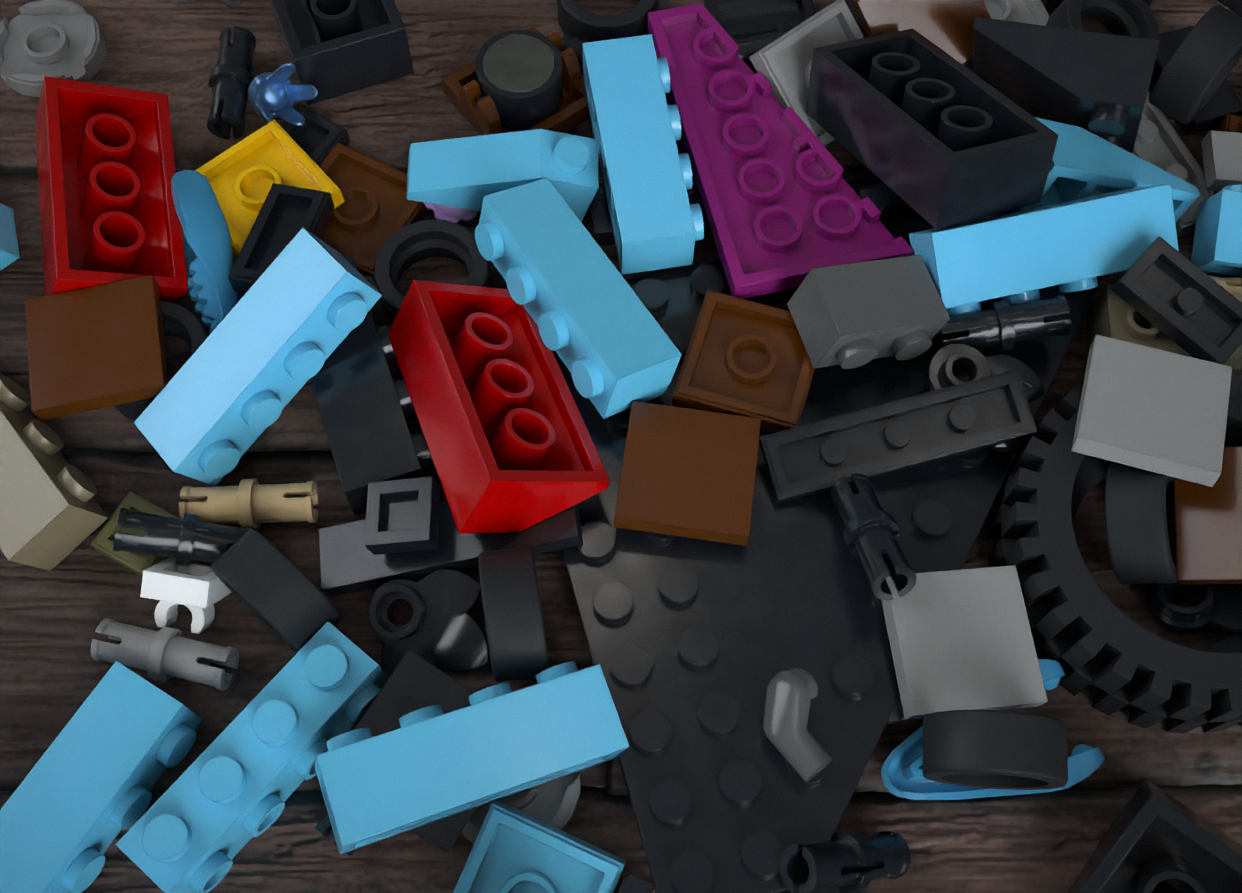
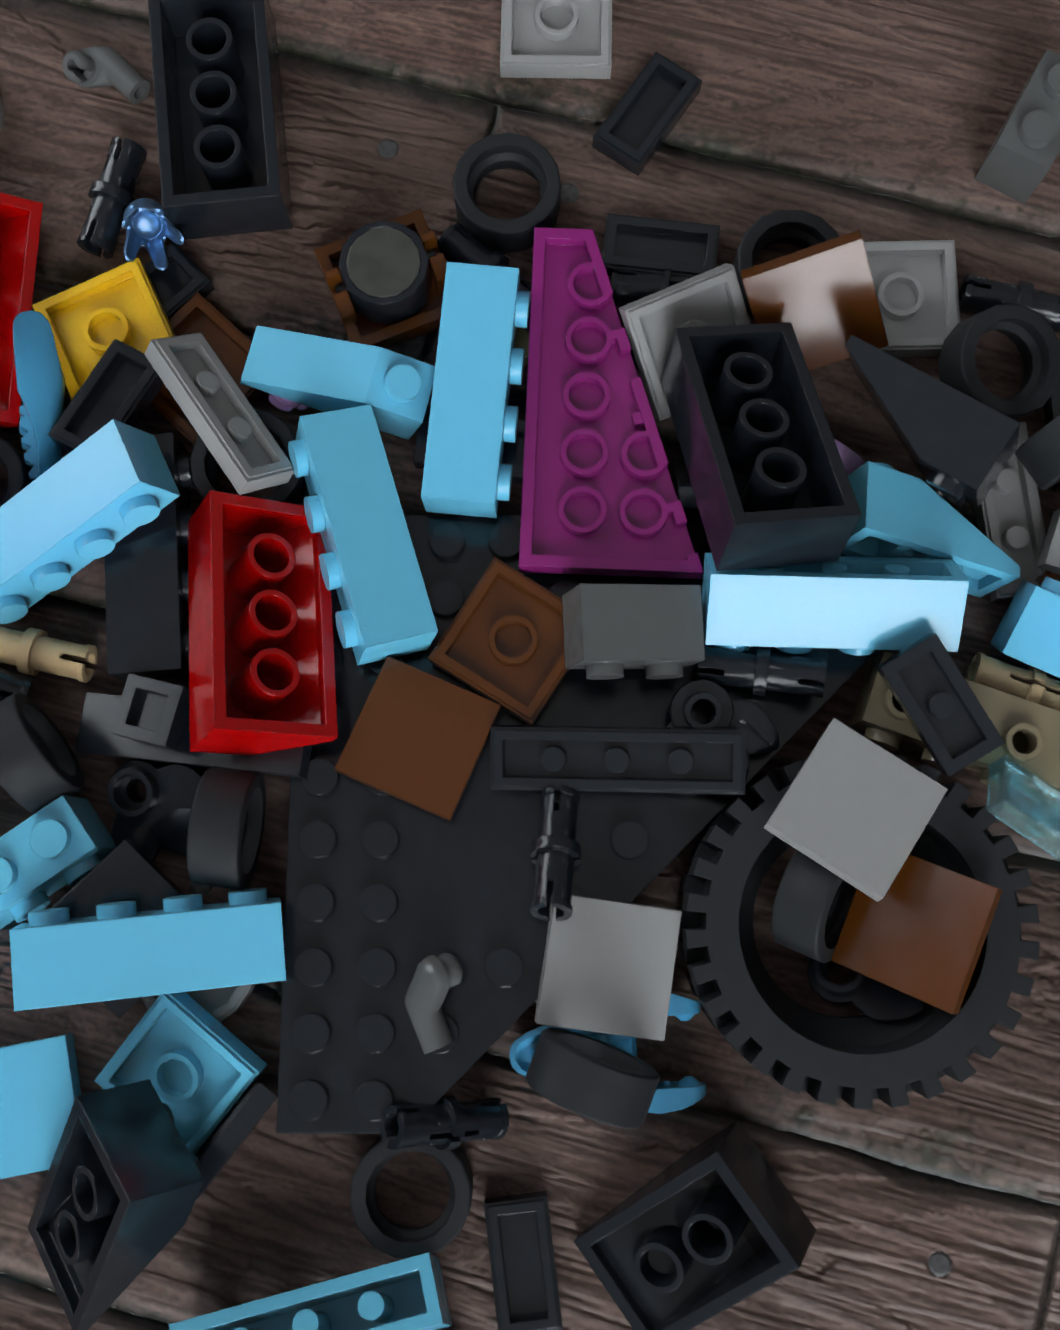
camera: 20 degrees right, 15 degrees up
none -> light grey tile [144,332,294,495]

